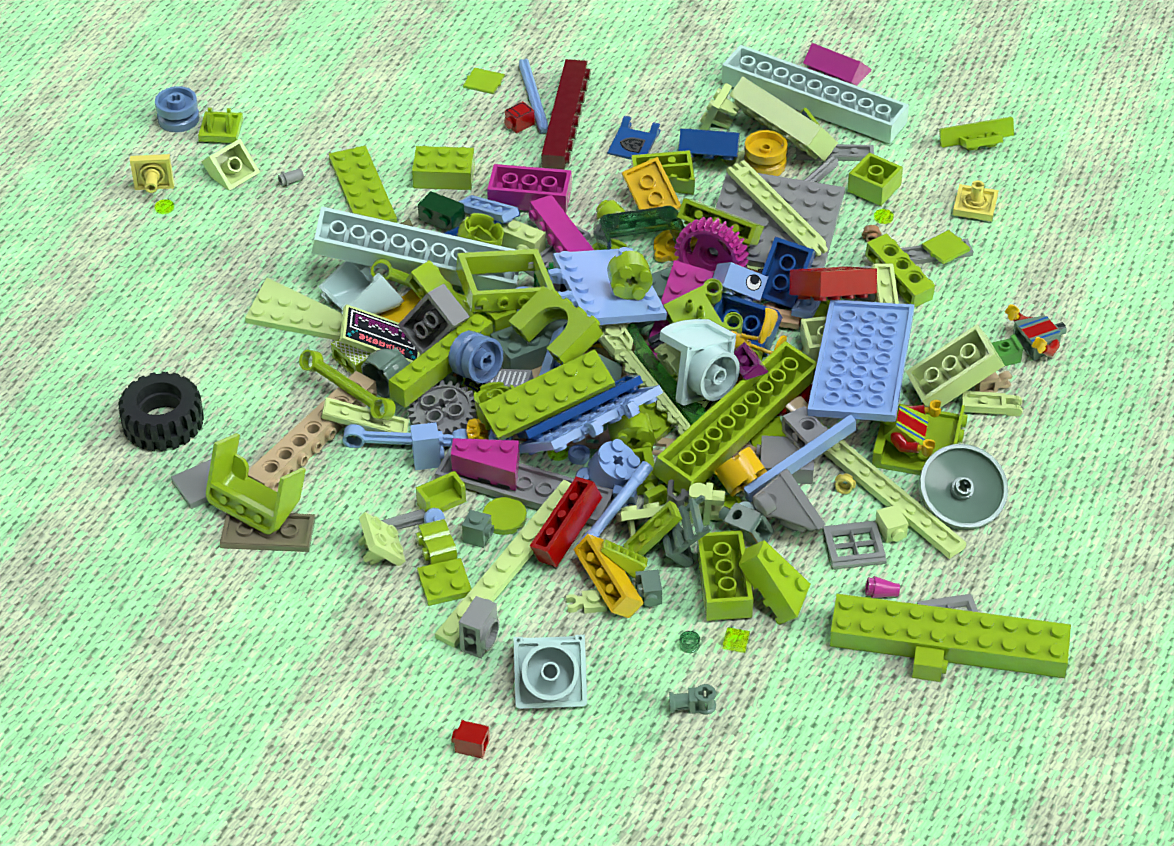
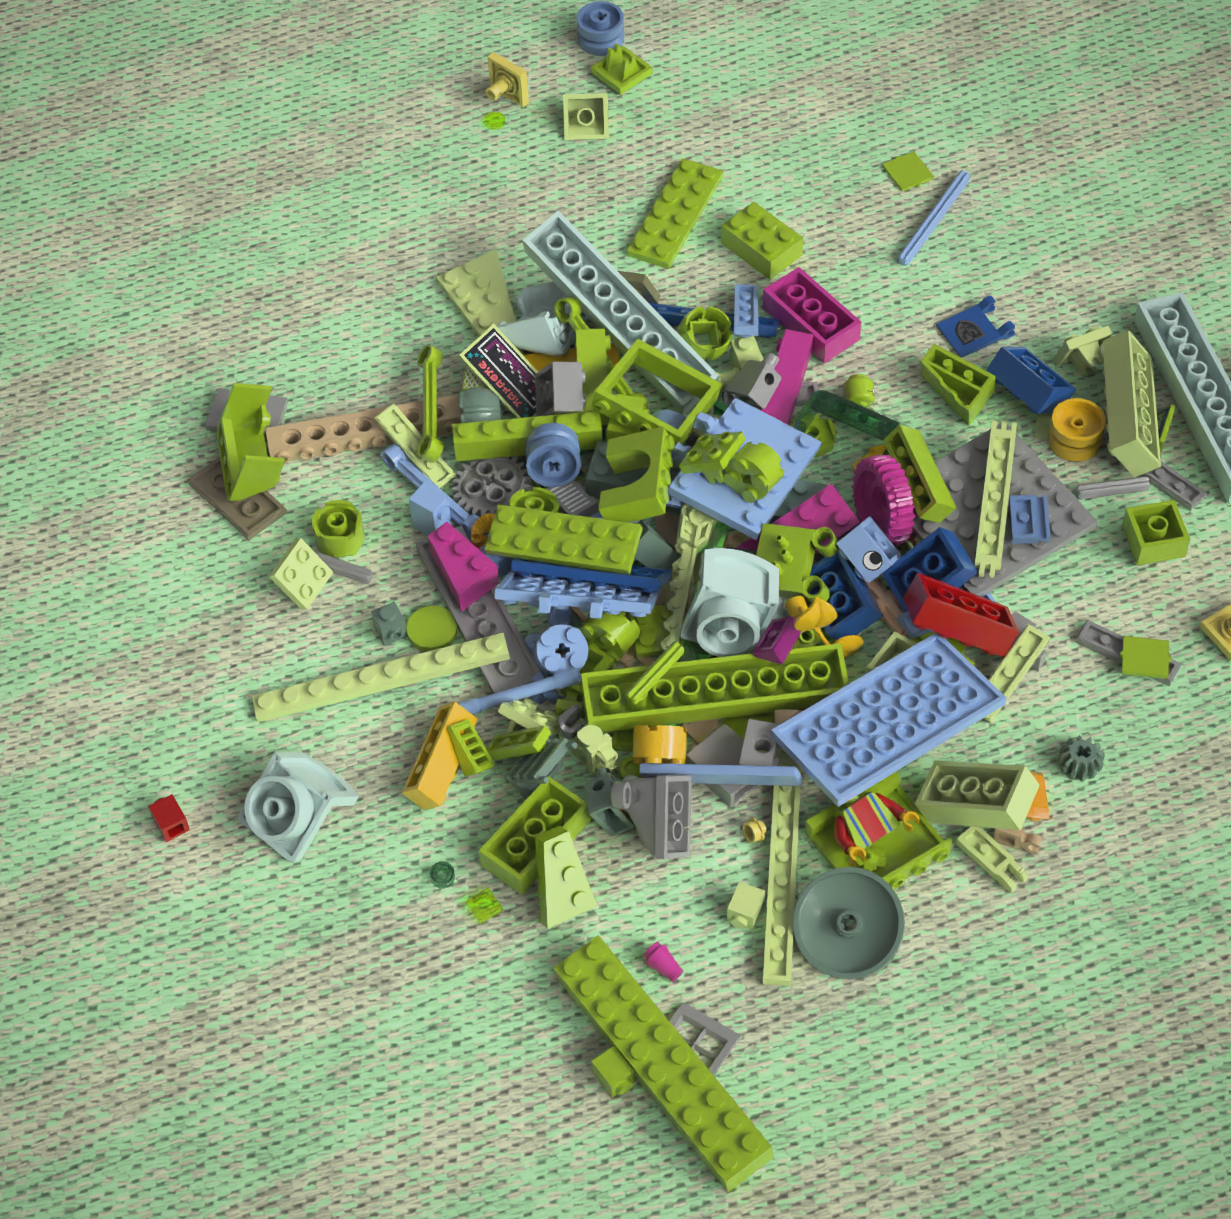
camera: 45 degrees right, 10 degrees up
black tyre [118,372,204,451] -> none
light grey pin [278,168,304,187] -> none
lime panel [415,471,466,512] -> none
lime brick [415,519,457,565] -> none
lime plate [417,558,472,606] -> none
dark green brick [418,191,465,231] -> none
light blue piece [424,508,445,523] -> none
light grey brick [459,596,500,659] -> none
red brick [504,101,535,134] -> none
red brick [530,476,603,567] -> none
dark red brick [541,59,591,170] -> none
yellowish green plate [566,589,607,614] -> none
yellow tile [622,157,681,224] -> none
sand green brick [636,569,662,607] -> none
sand green connector [669,684,716,715] -> none
light grey piece [822,521,887,569] -> none
nougat plate [862,225,882,242] -> none
lime brick [865,233,935,308] -> none
clear neon green piece [874,209,894,224] -> none
bright green brick [992,334,1023,366] -> none
torso [1004,304,1067,361] -> none
none -> lime brick [312,500,365,558]
none -> lime axle [625,641,684,704]
none -> lime plate [679,431,746,484]
none -> light grey torso [725,352,781,409]
none -> medium blue plate [1009,495,1050,544]
none -> sand green gear [1058,735,1105,782]

